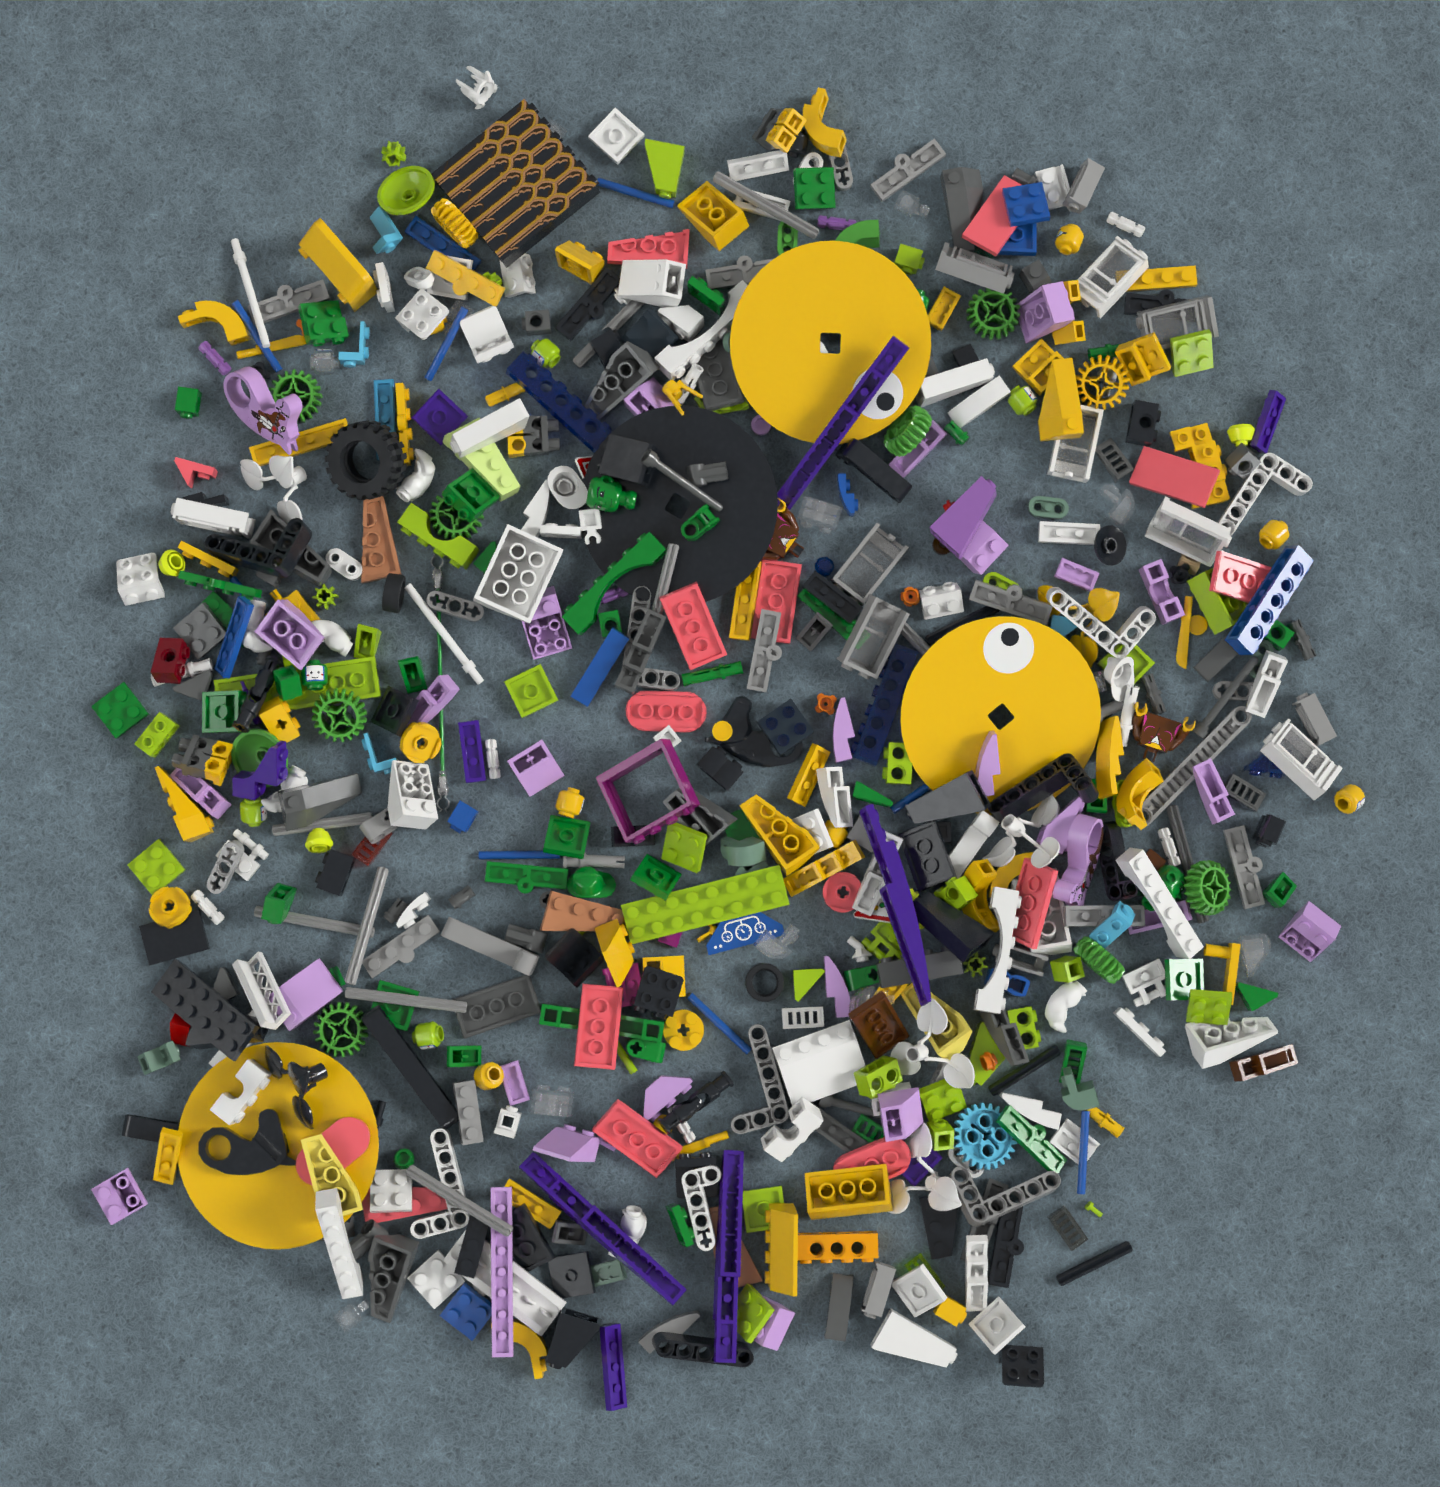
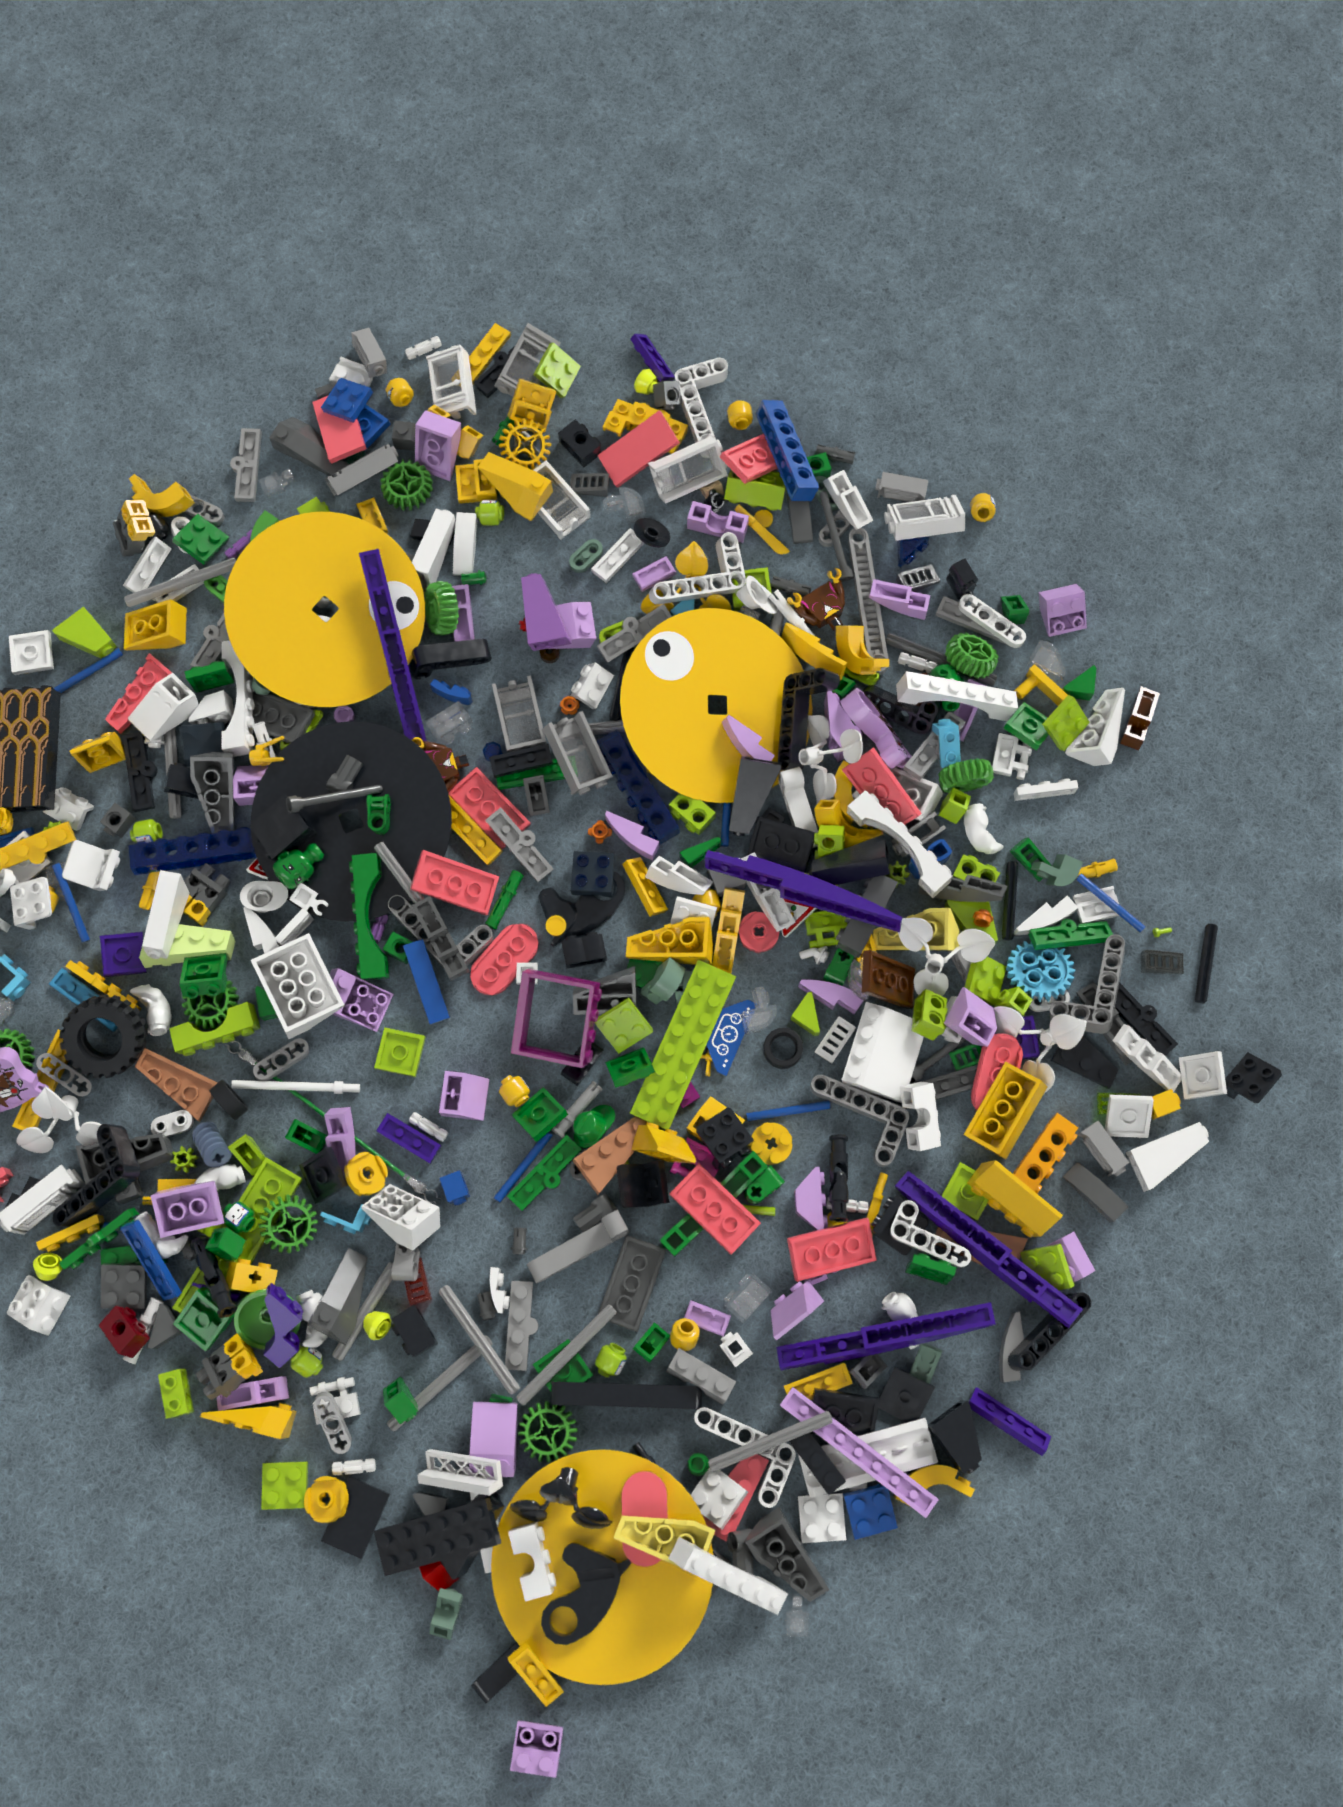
camera: 45 degrees left, 10 degrees down
green plate [91,682,149,739] -> none
none -> light grey beam [36,1053,92,1097]
none -> sand blue piece [192,1121,231,1167]
none -> white beam [958,594,1026,648]

